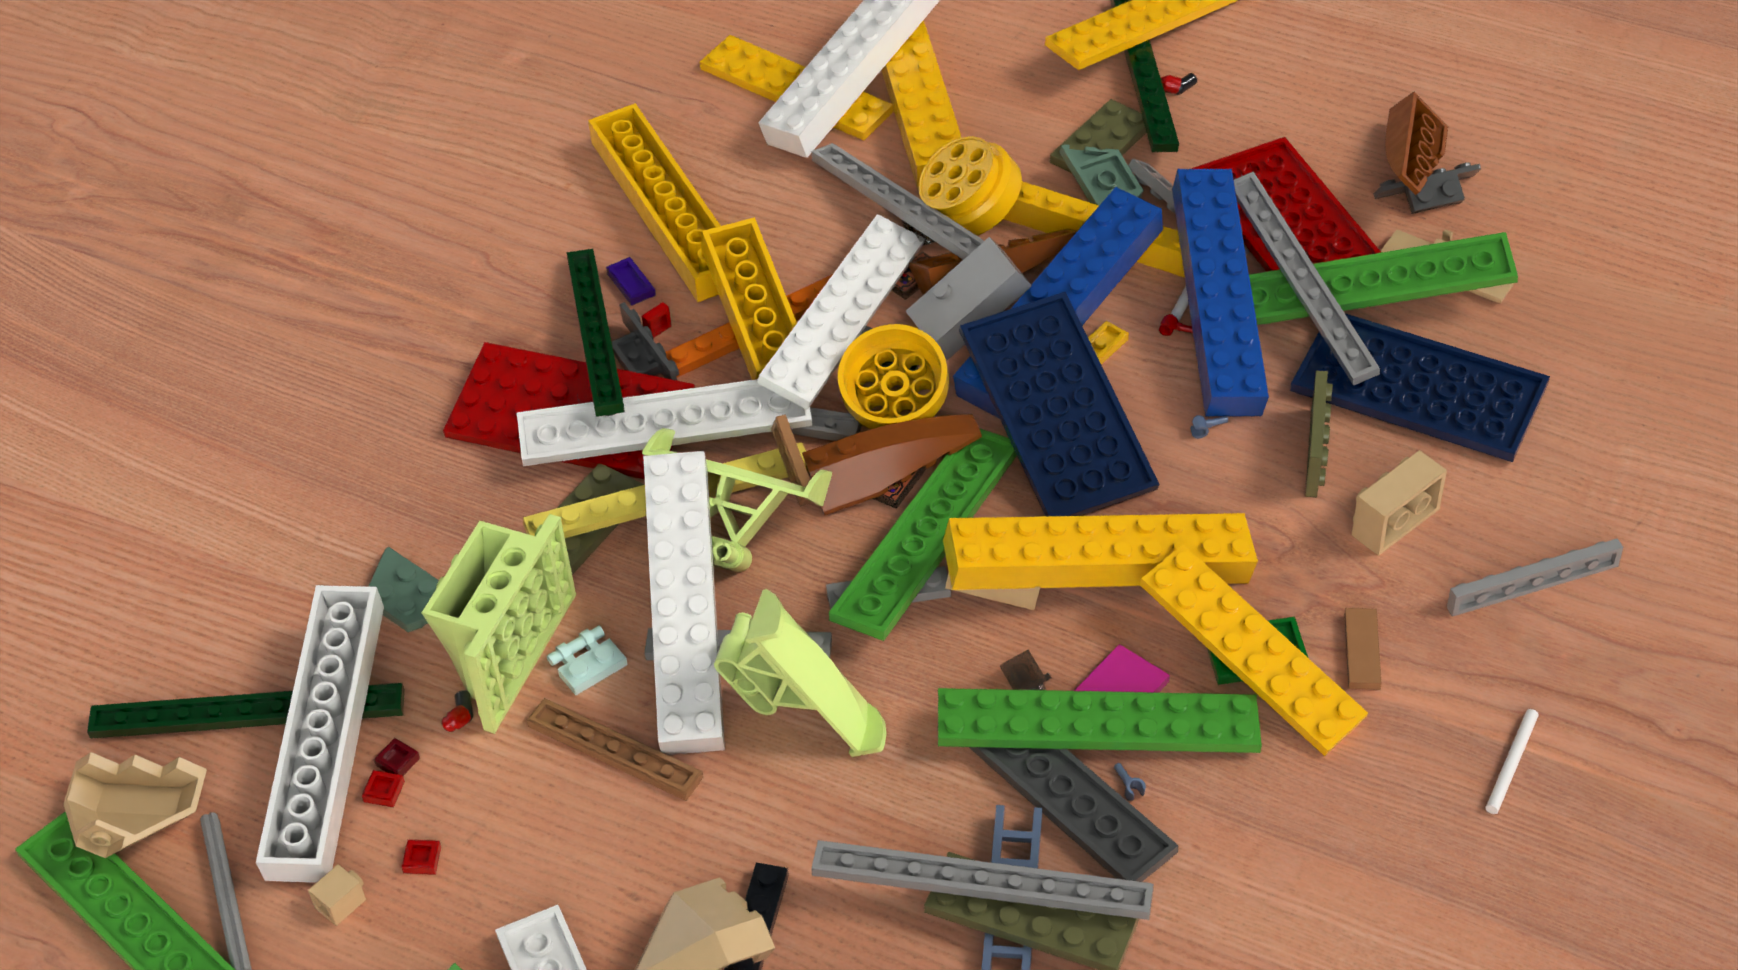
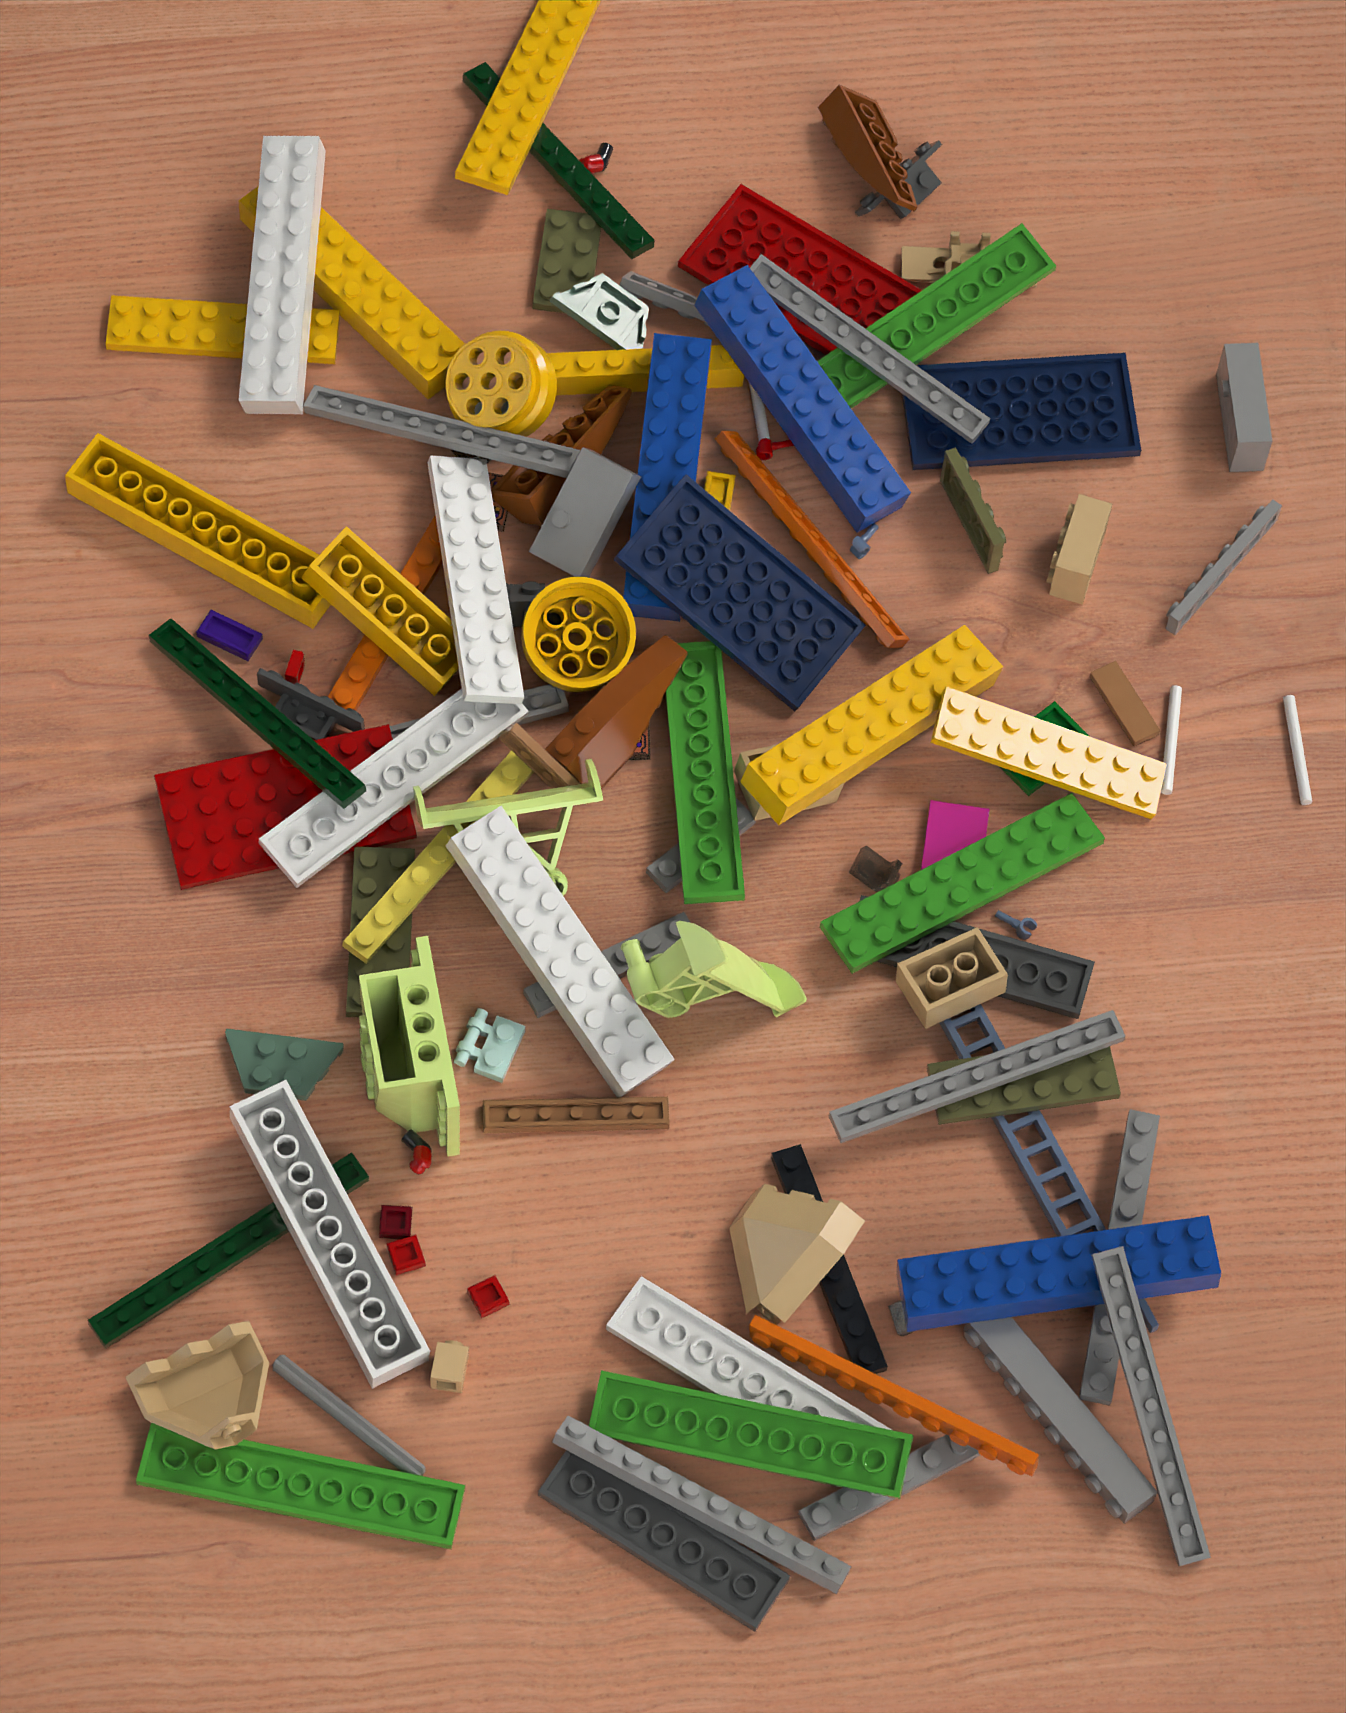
camera: 40 degrees left, 15 degrees up
none -> orange plate [715,431,910,648]
none -> tan brick [896,927,1008,1029]
none -> white bar [1161,685,1182,795]
none -> light grey brick [1216,343,1272,472]

